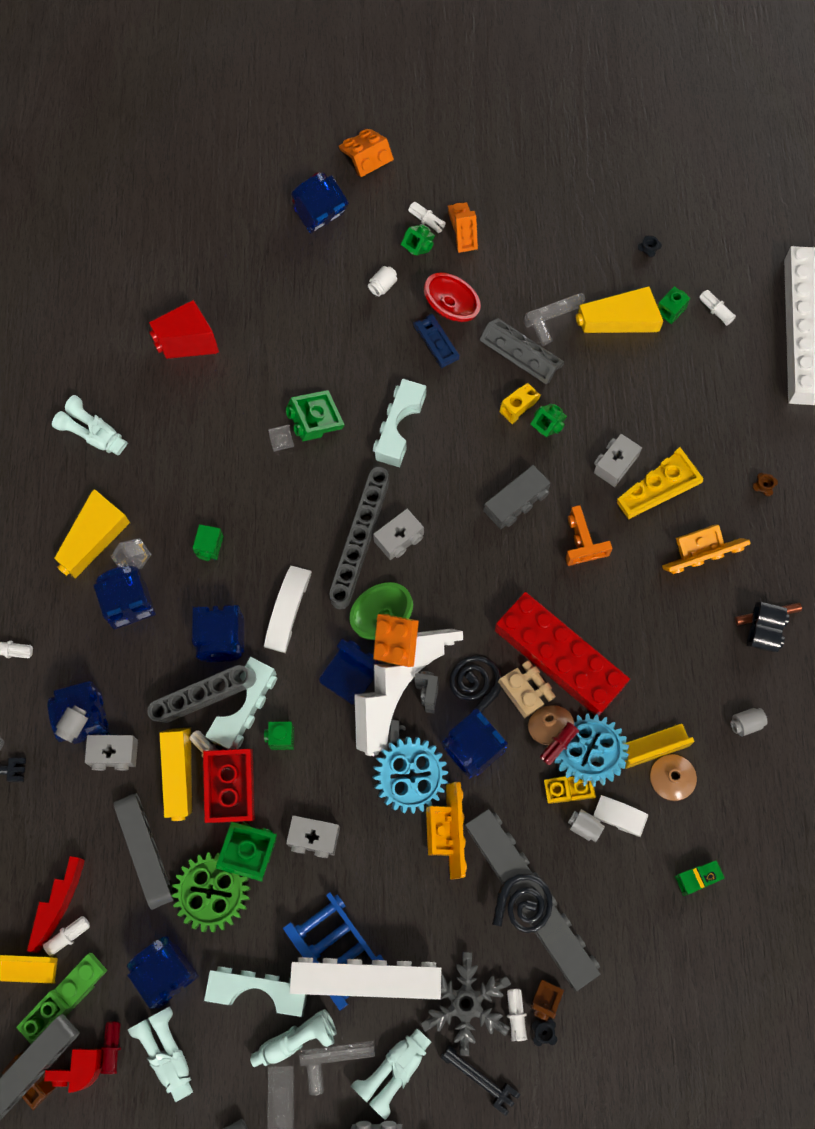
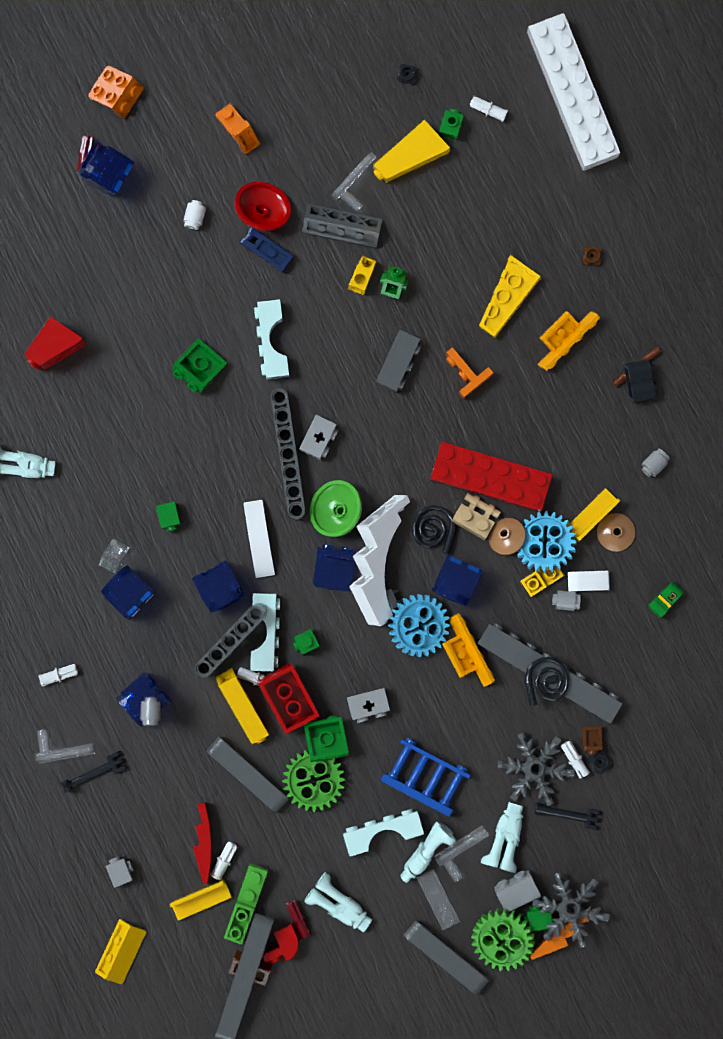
camera: 25 degrees left, 15 degrees up
yellow slope [54,489,130,579] -> none
light grey brick [85,735,138,771] -> none
clear blue piece [126,936,199,1008] -> none
clear plate [268,425,294,452] -> none
white brick [290,957,441,999] -> none
orange plate [373,614,419,667] -> none
green brick [401,224,435,255] -> none
white axle [408,202,446,233] -> none
dark grey bracket [415,671,439,714] -> none
dark red axle [540,722,580,765] -> none
light grey brick [594,434,642,487] -> none

